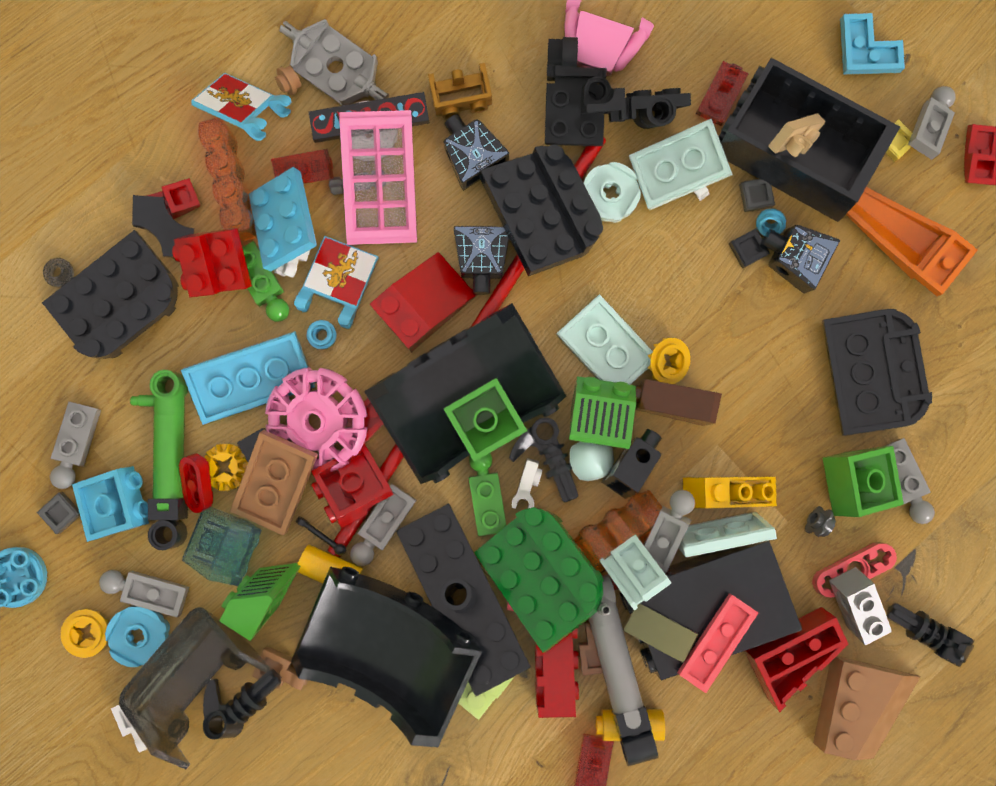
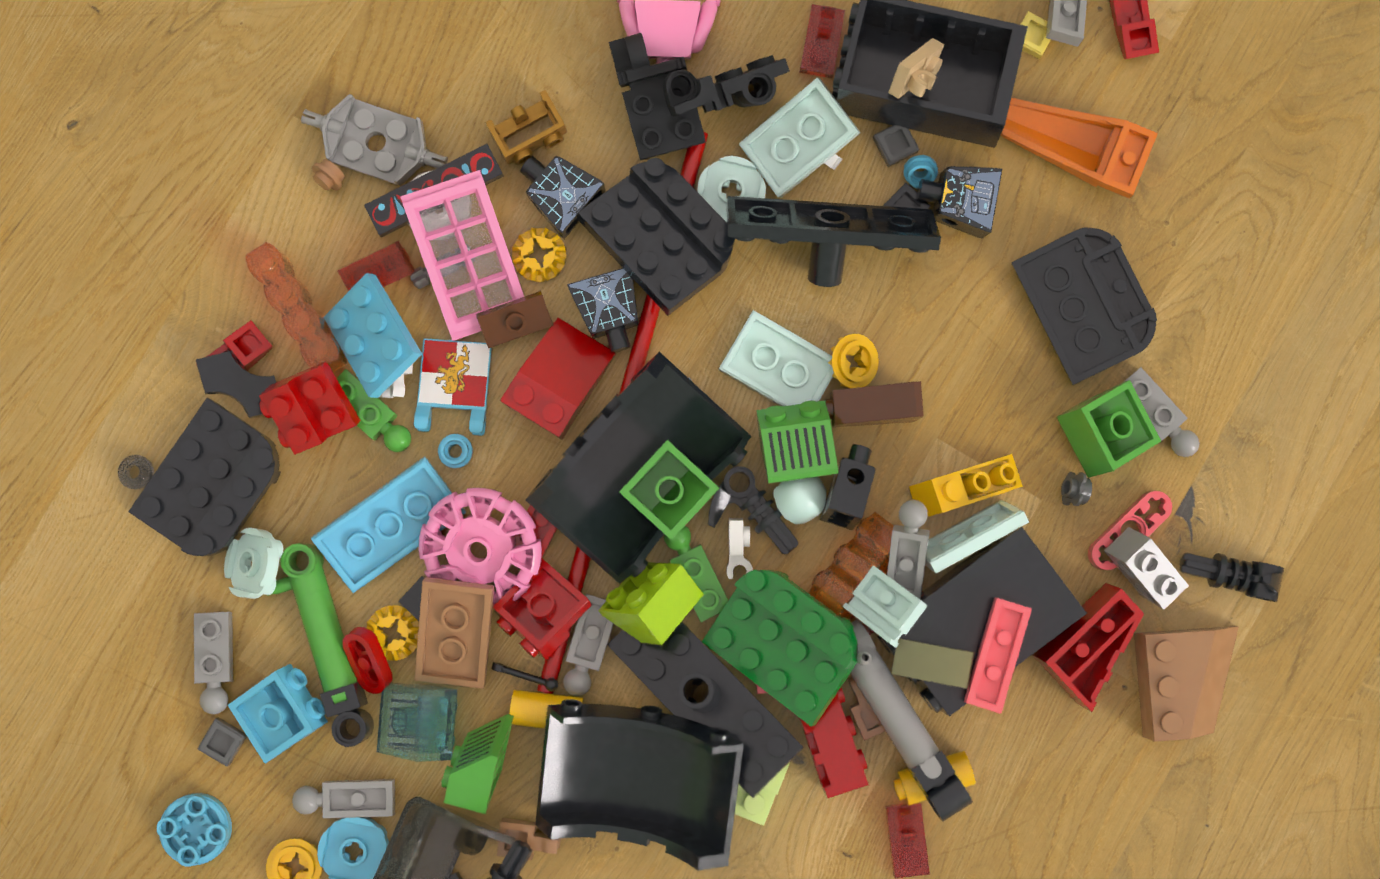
camera: 15 degrees left, 0 degrees up
flag [191,73,291,141] -> none
none -> light aqua plate [224,528,283,599]
none -> reddish brown plate [476,291,553,349]
none -> yellow gear [512,227,566,282]
none -> lime slope [598,562,704,645]
none -> black plate [726,196,941,287]

